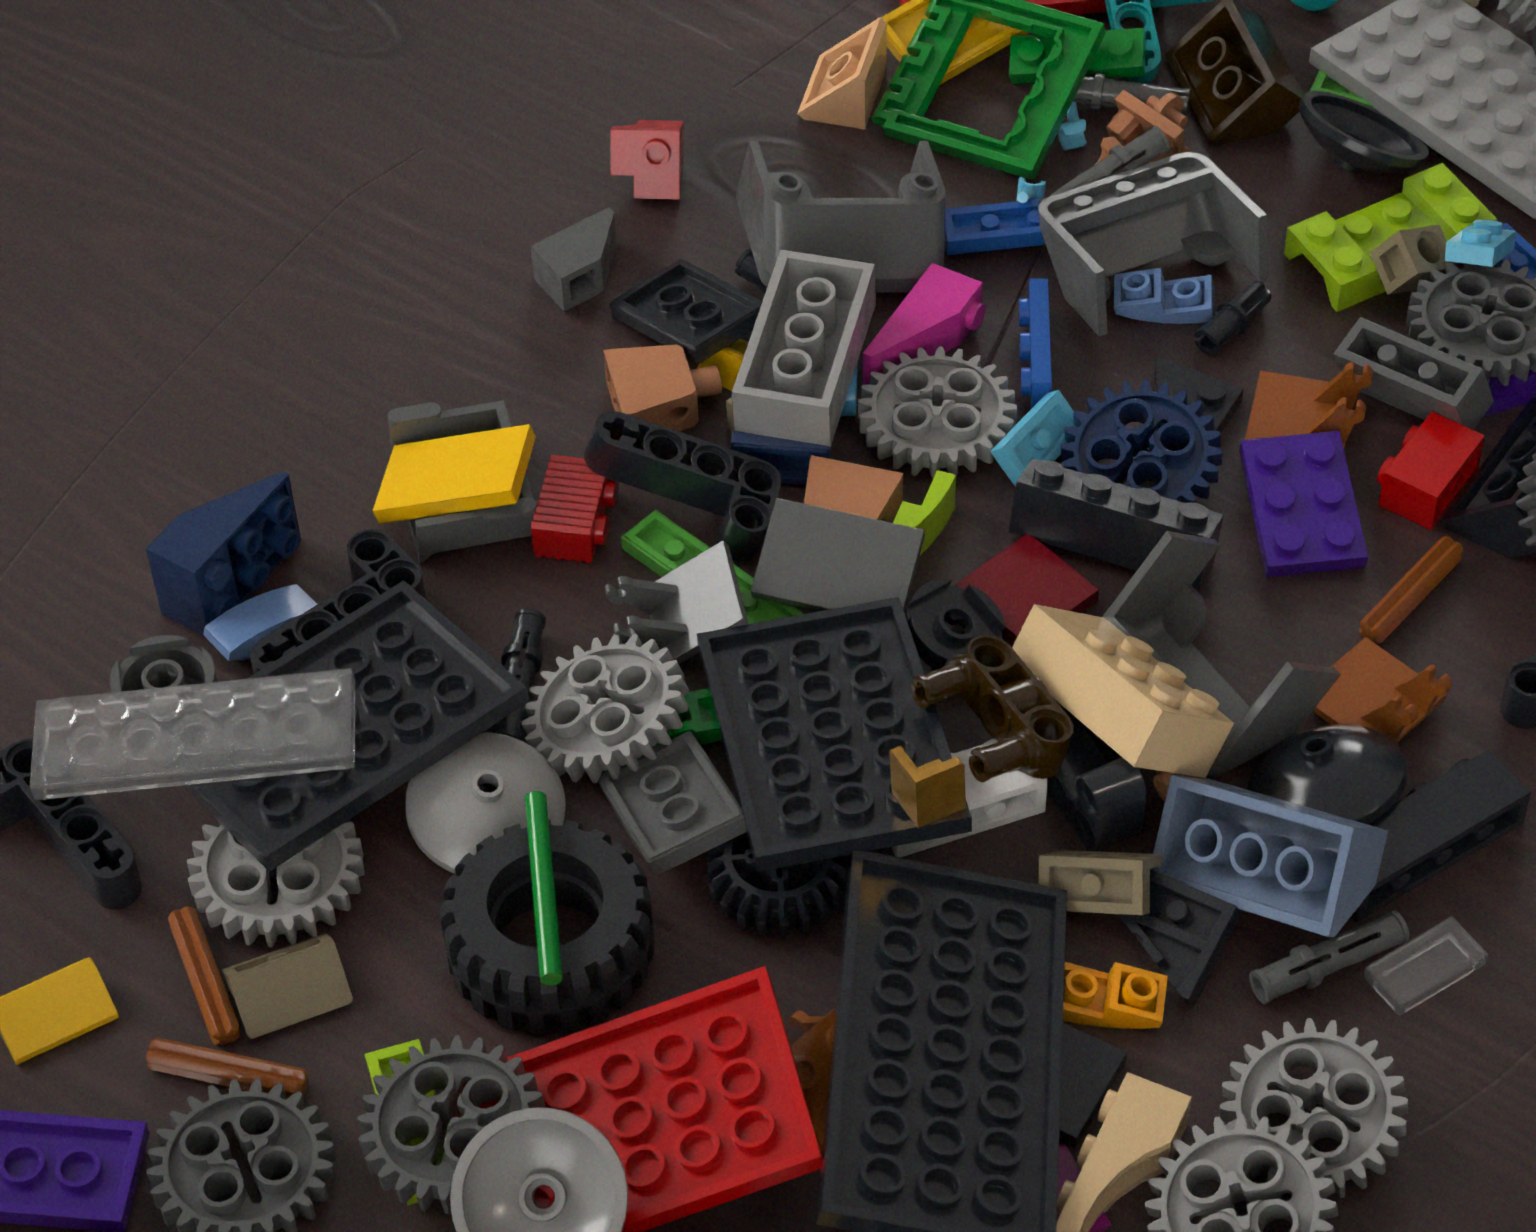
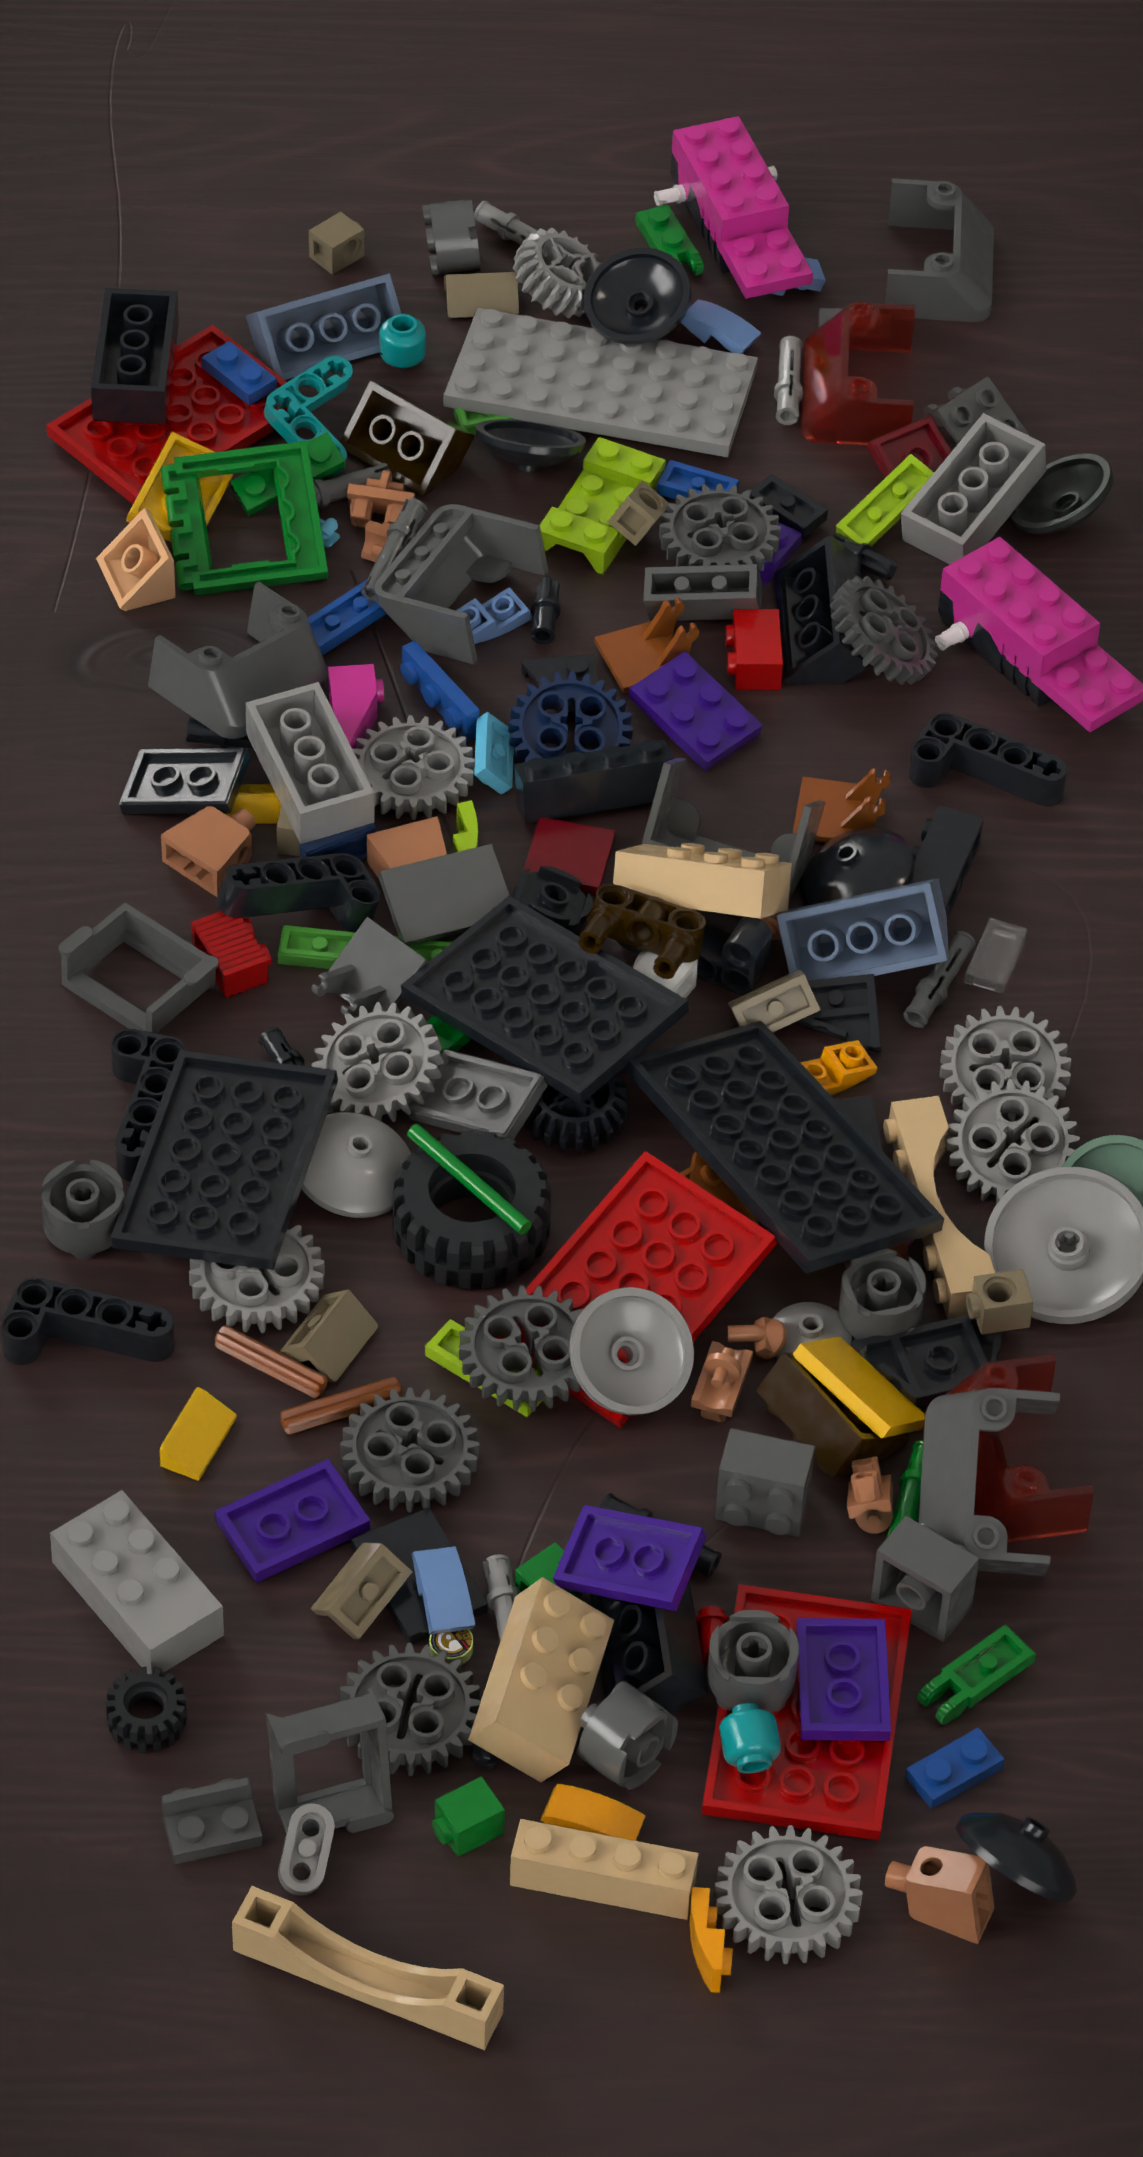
camera: 40 degrees left, 0 degrees up
clear plate [30,668,355,800] -> none
dark blue slope [146,471,301,636] -> none
medium blue slope [203,584,317,661] -> none
yellow tile [373,424,536,524] -> none
dark grey slope [530,207,617,312] -> none
brick [610,120,684,199] -> none
pearl gold panel [889,746,966,828] -> none
medium azure hand [1016,177,1046,203] -> none
dark orange axle [1359,536,1463,644] -> none
medium azure plate [1445,220,1516,267] -> none

